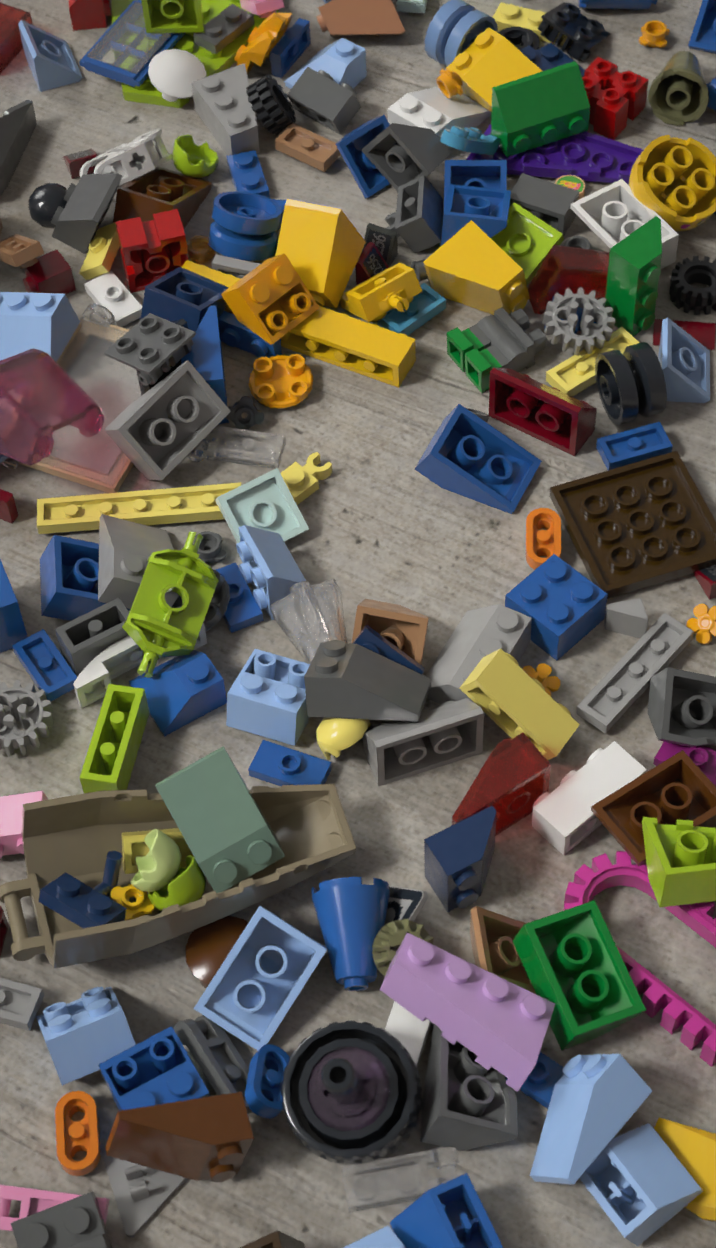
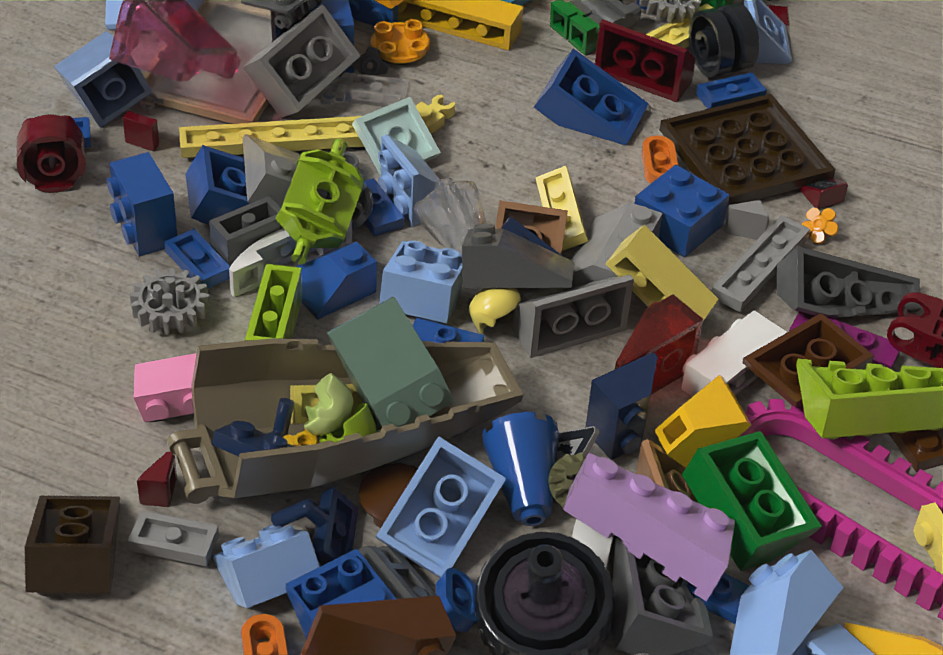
camera: 10 degrees left, 10 degrees down
none -> dark blue plate [271,487,359,565]
none -> light yellow plate [536,166,588,251]
none -> yellow slope [654,375,751,468]

